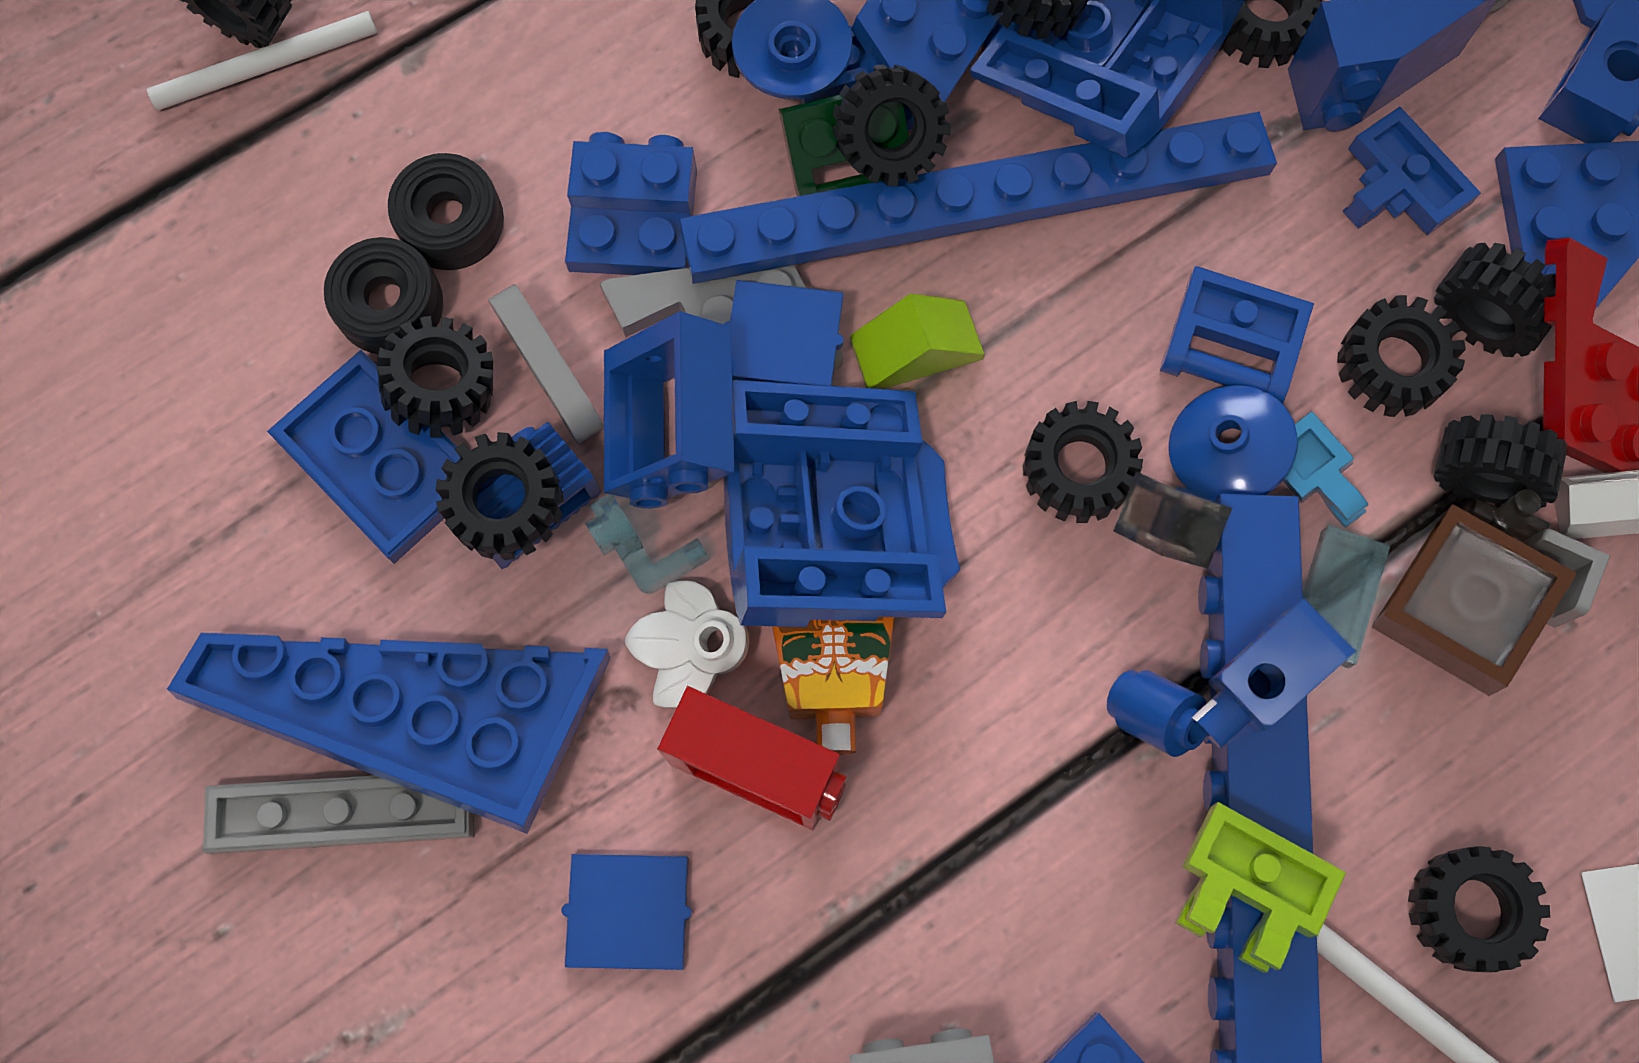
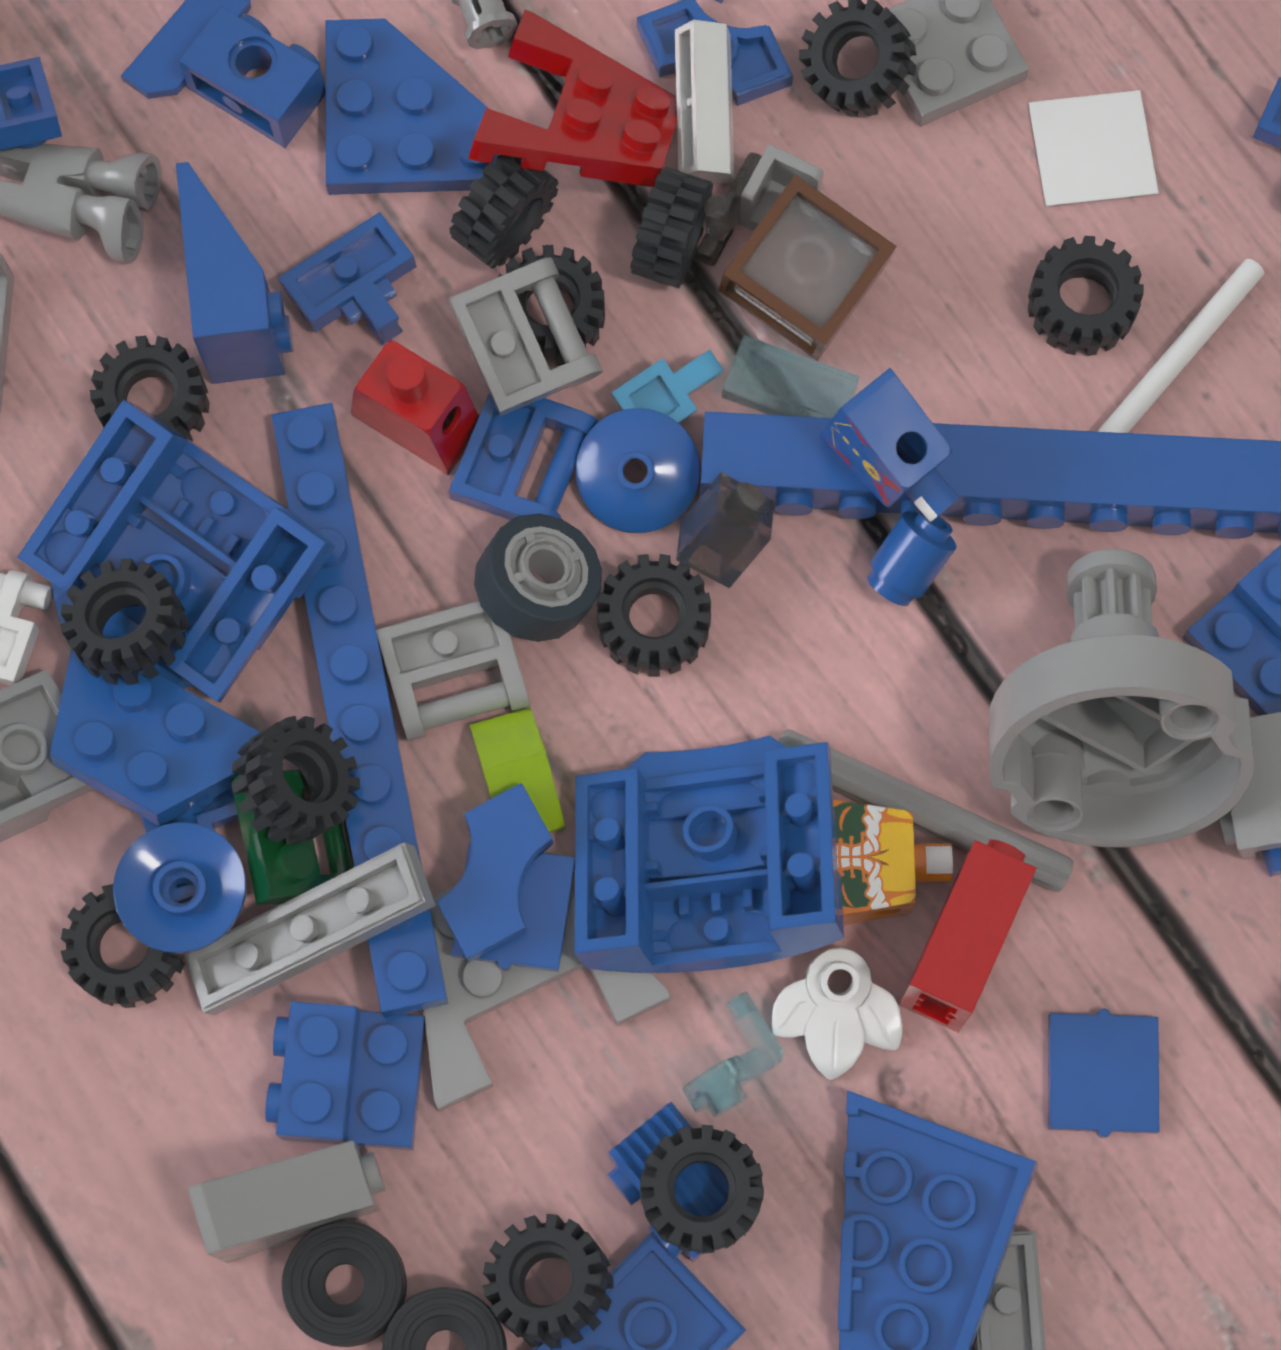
camera: 90 degrees left, 0 degrees up
light grey beam [488,284,604,445] -> none
blue window [604,311,734,509] -> none
lime plate [1175,802,1346,973] -> none
none -> light grey tile [184,842,436,1016]
none -> light grey slope [188,1140,386,1263]
none -> red torso [351,340,479,475]
none -> light grey plate [376,601,530,741]
none -> blue tile [436,783,554,963]
none -> light grey plate [449,257,603,416]
none -> wheel [474,513,602,642]
none -> light grey axle [778,729,1074,892]
none -> light grey piece [989,549,1255,847]

